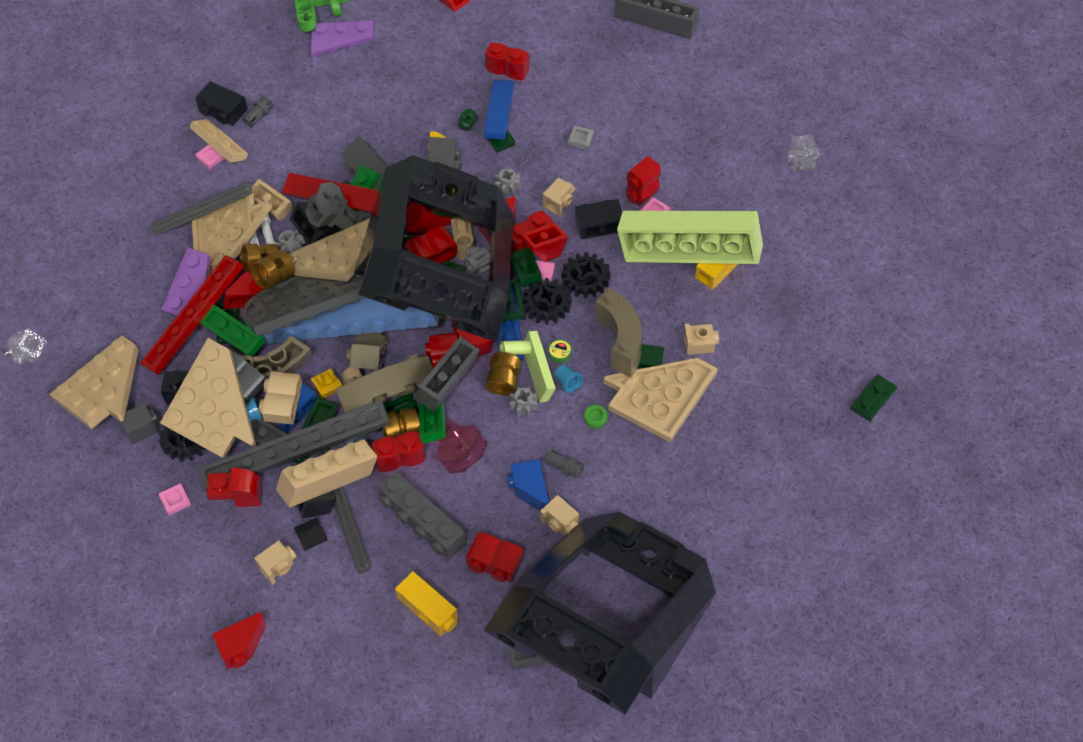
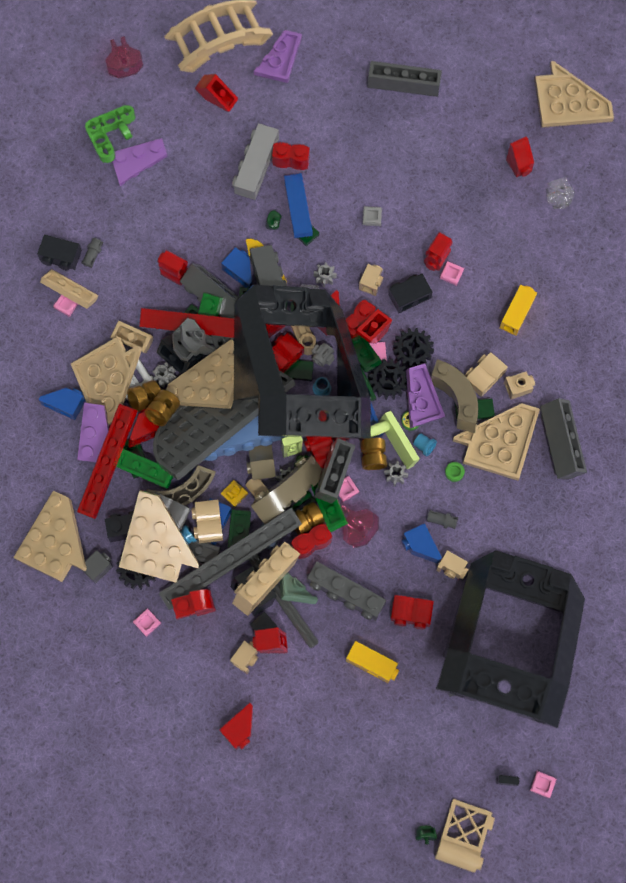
camera: 15 degrees left, 15 degrees up
dark grey axle [151,182,252,235] -> none
yellowish green brick [617,211,763,264] -> none
none -> blue slope [39,388,86,420]
none -> red brick [157,250,188,286]
none -> blue slope [221,247,252,288]
none -> light grey brick [232,123,279,200]
none -> red slope [252,628,288,653]
none -> sand green tile [280,573,318,604]
none -> yellowish green piece [281,436,303,458]
none -> bright pink tile [339,476,359,502]
none -> medium lavender wing [406,364,445,429]
none -> tan brick [465,353,508,397]
none -> red slope [506,136,535,177]
none -> tan wing [535,61,614,127]
none -> dark grey brick [540,398,587,480]

